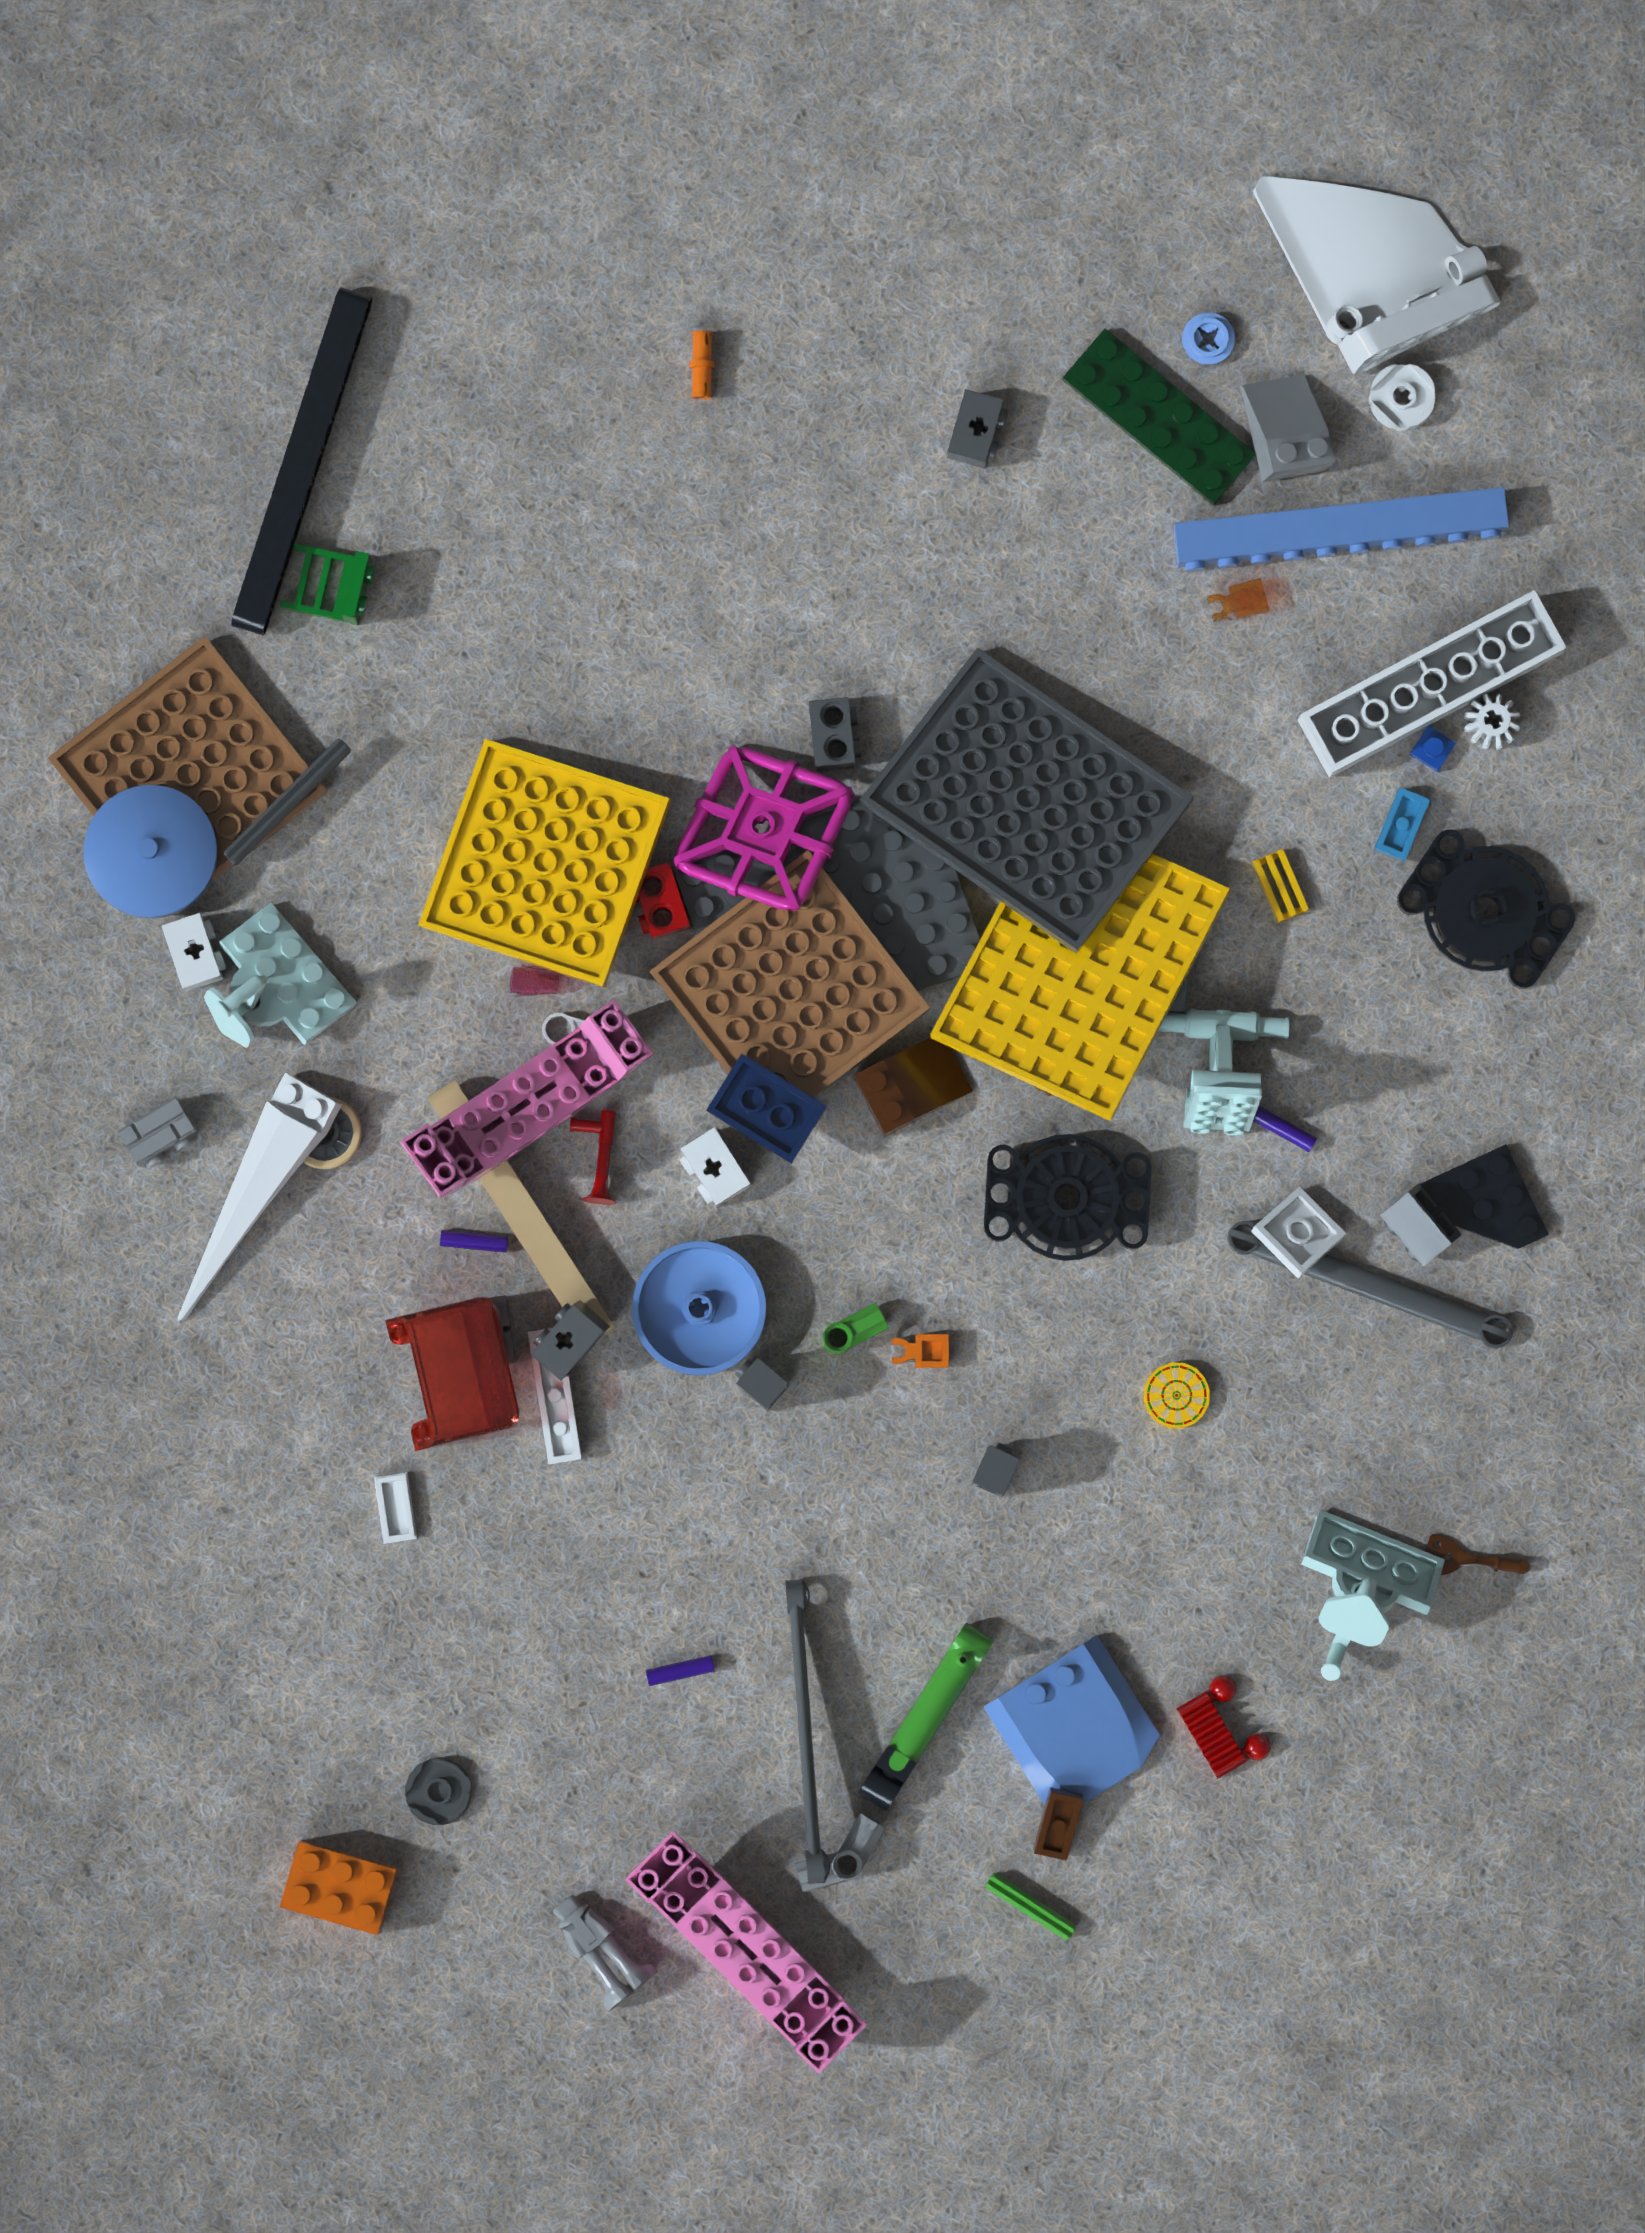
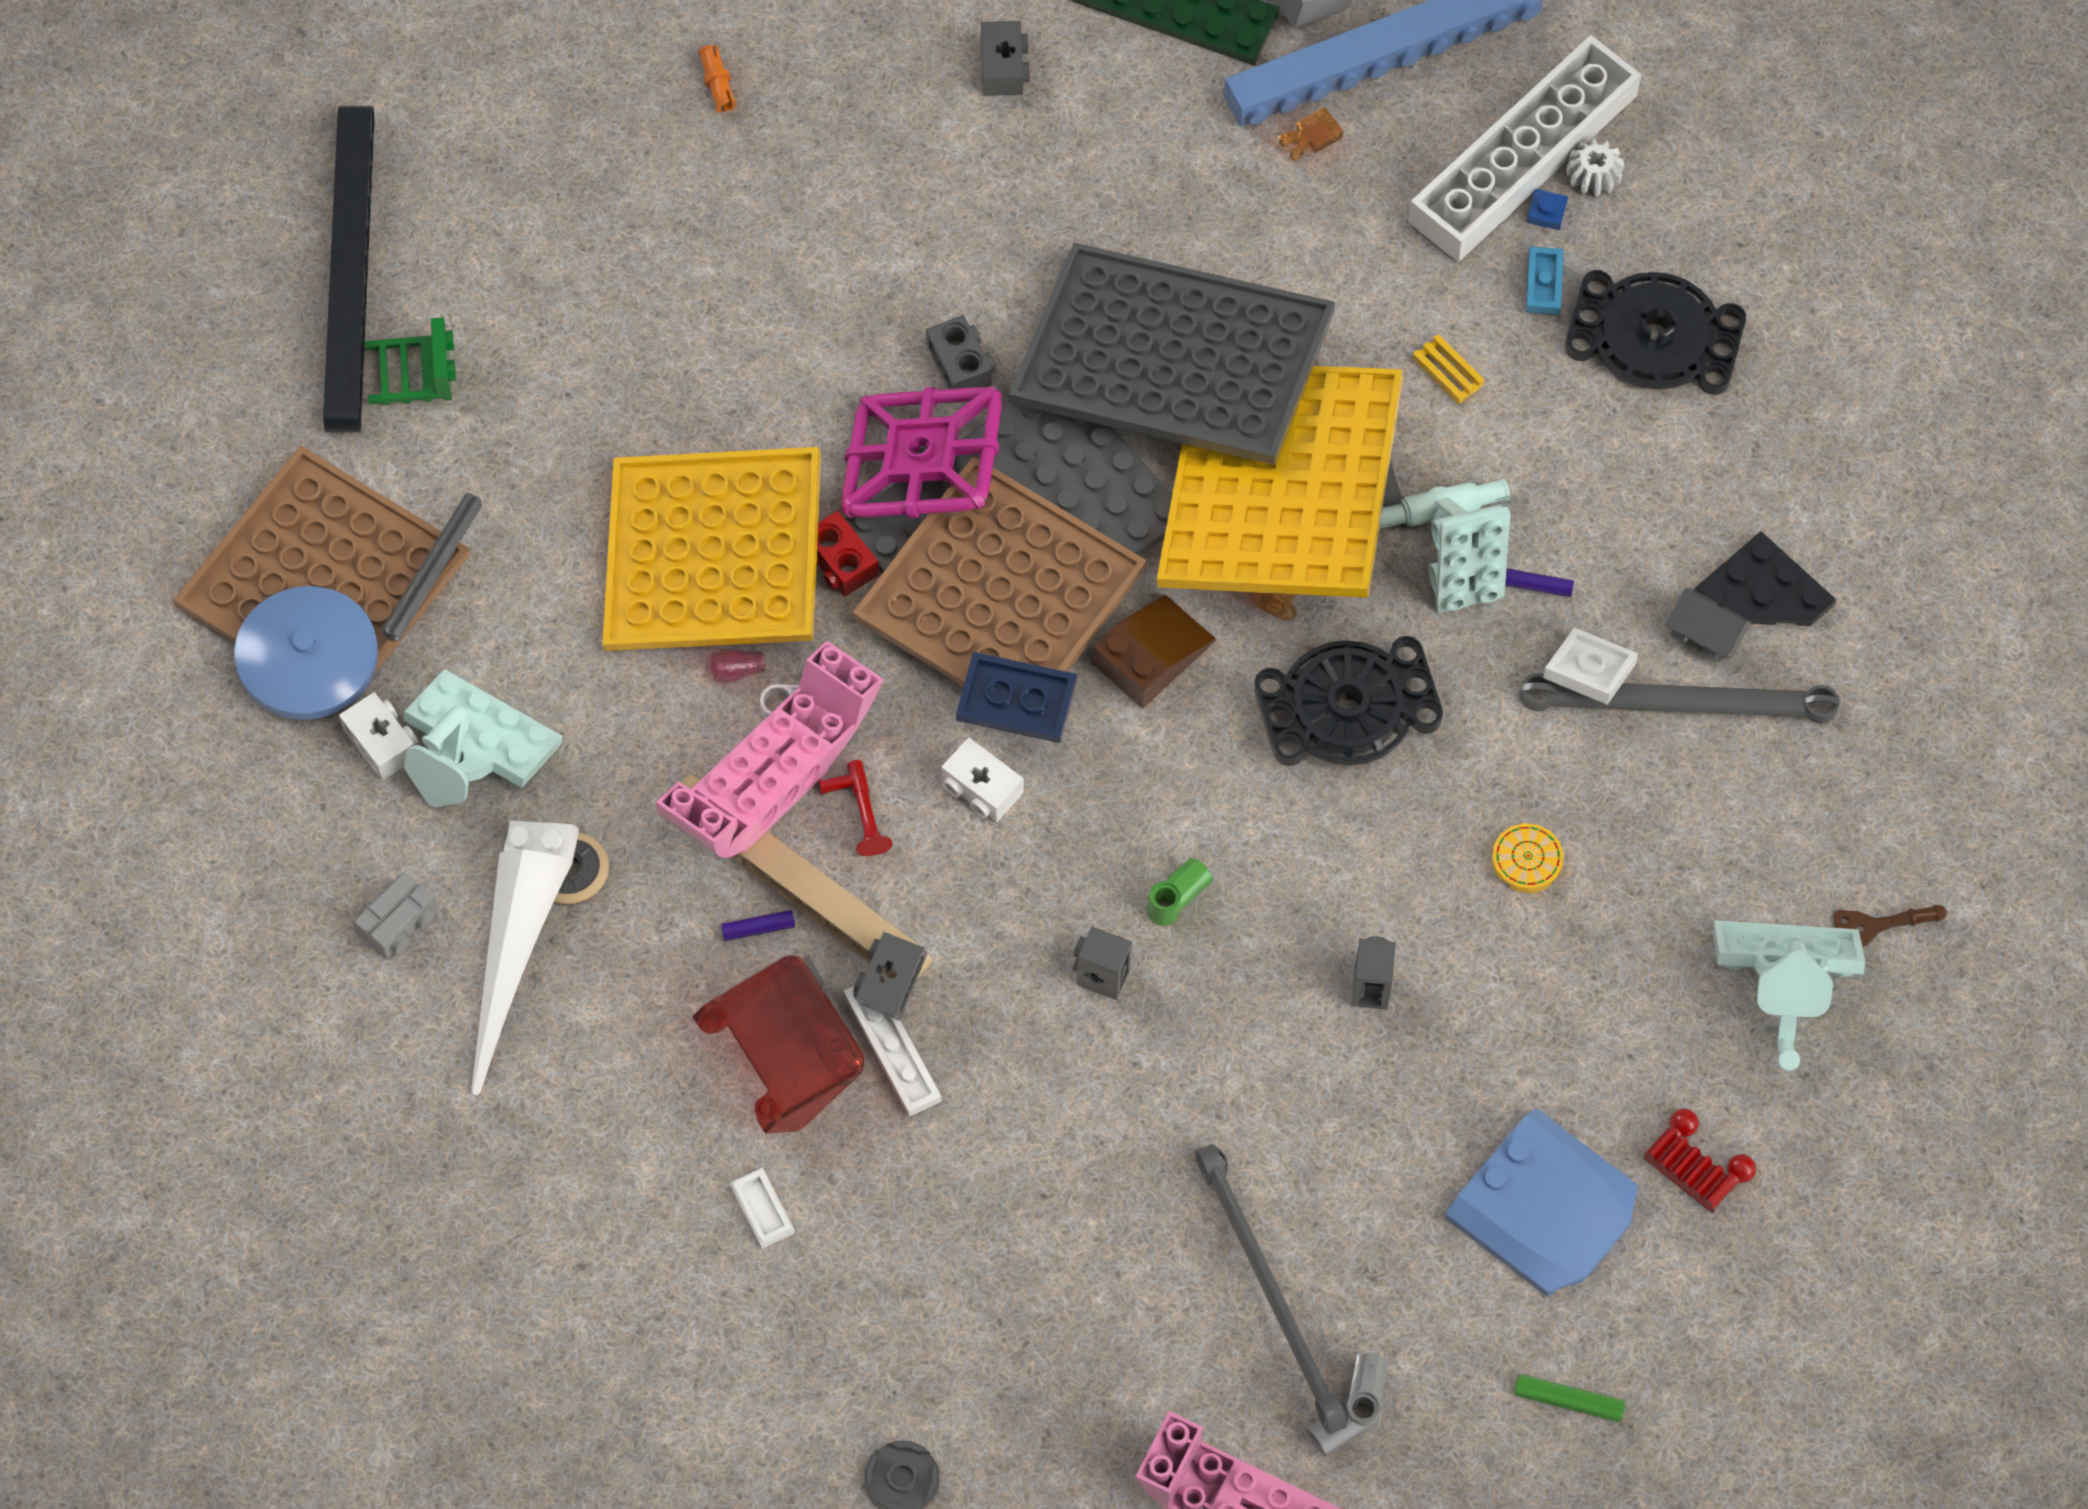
camera: 20 degrees left, 20 degrees down
medium blue dish [632,1241,766,1376] -> none
dark purple piece [646,1655,715,1686] -> none
bright green piece [858,1622,994,1811] -> none
orange plate [892,1334,949,1368] -> none
reddish brown plate [1033,1787,1083,1861] -> none

